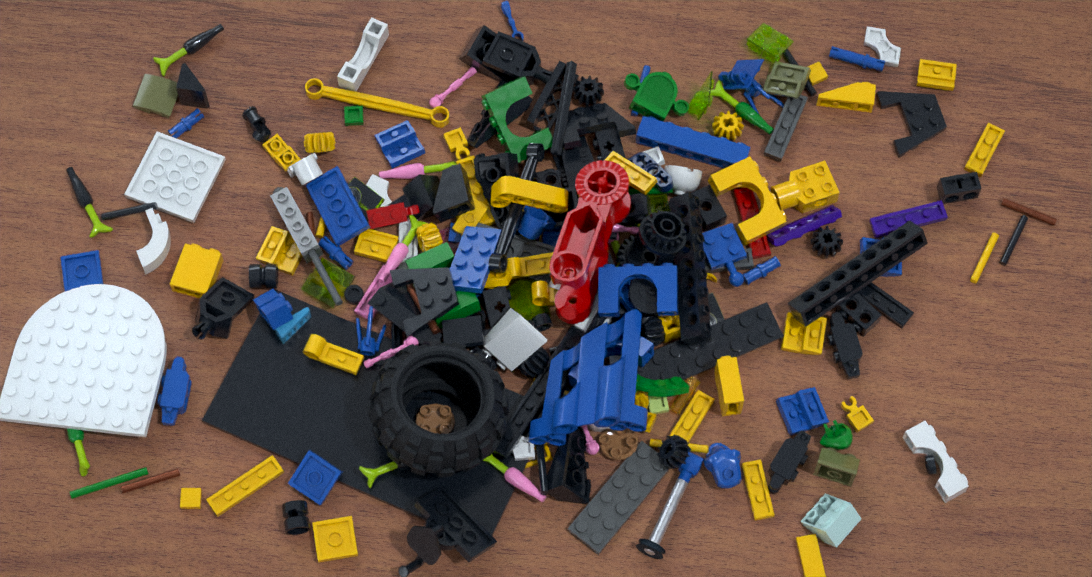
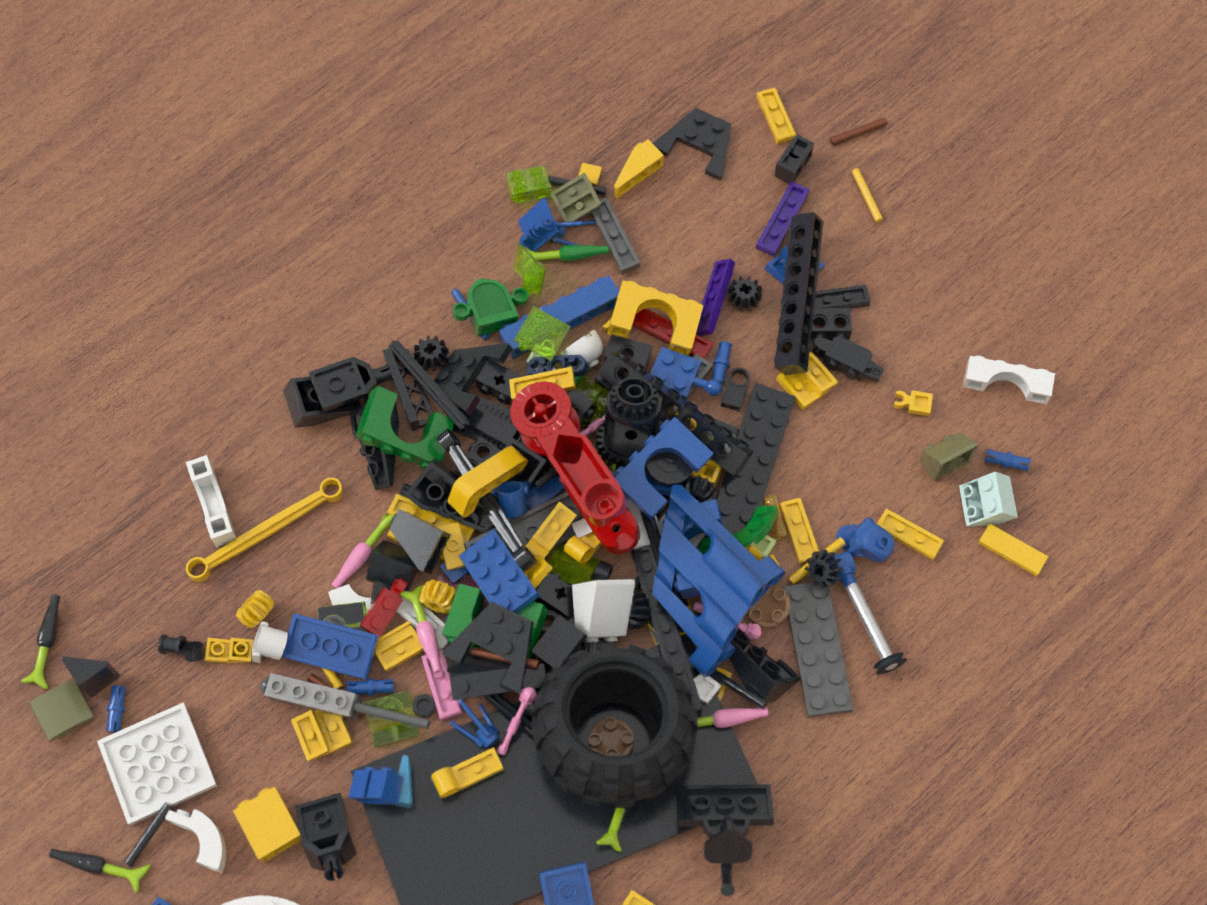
camera: 45 degrees left, 0 degrees up
black wheel [249,264,278,288] -> none
green tile [344,106,364,126] -> none
blue slope [374,120,425,169] -> none
bright pink piece [429,67,477,108] -> none
yellow plate [443,127,470,161] -> none
blue piece [501,1,524,41] -> none
yellow gear [712,110,744,142] -> none
yellow brick [714,356,744,417] -> none
black hinge [768,430,811,494] -> none
yellow brick [770,161,840,214] -> none
blue slope [776,387,829,436] -> none
green piece [820,420,853,451] -> none
blue pin [829,46,885,72] -> none
white tile [864,26,901,67] -> none
yellow plate [916,59,957,91] -> none
black tile [924,455,937,475] -> none
black bar [999,215,1028,266] -> none
none -> clear neon green hinge [514,306,571,361]
none -> black piece [721,367,750,411]
none -> blue pin [984,448,1031,472]

